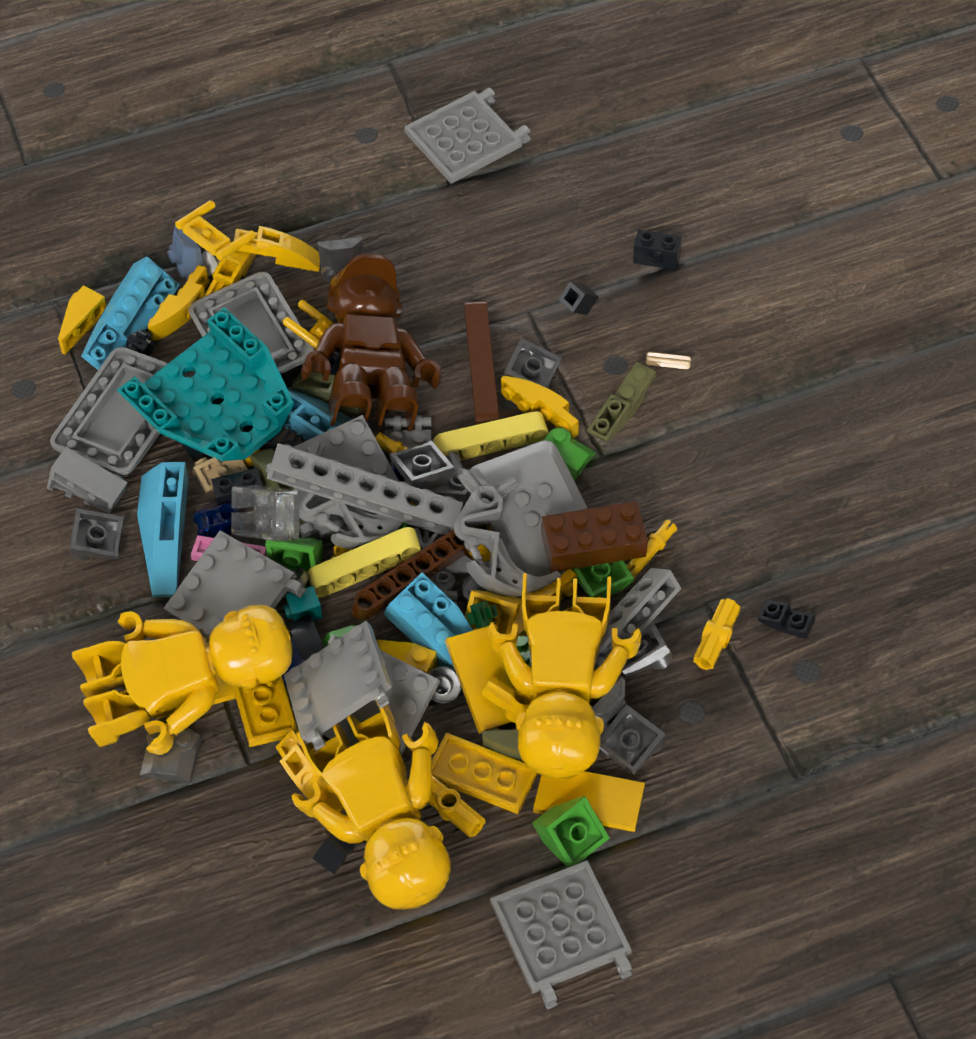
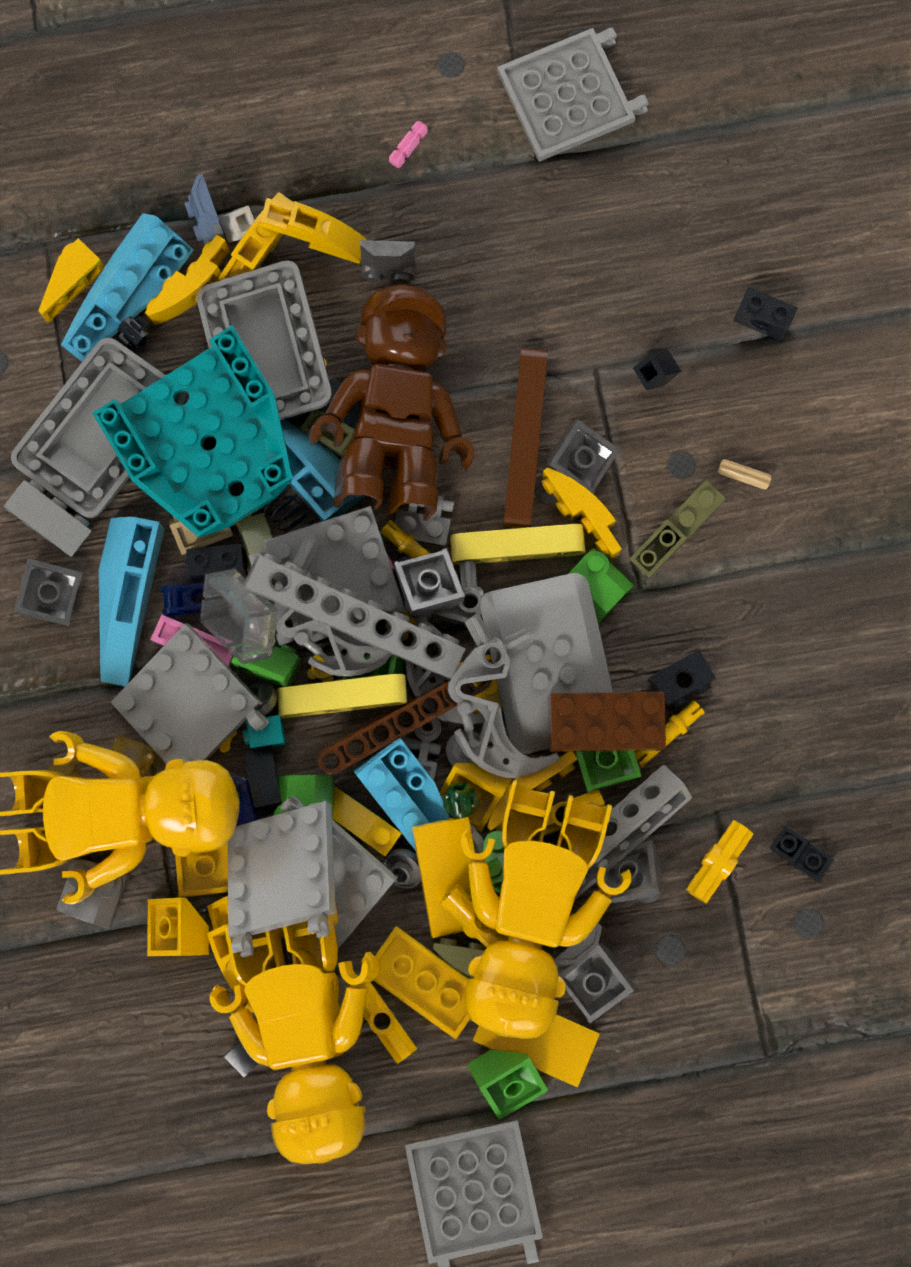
camera: 10 degrees right, 25 degrees up
yellow plate [175,200,256,260] -> none
yellow plate [283,300,334,348] -> none
none -> yellow slope [147,898,210,956]
none -> bright pink axle [389,121,428,168]
none -> black brick [648,650,716,709]

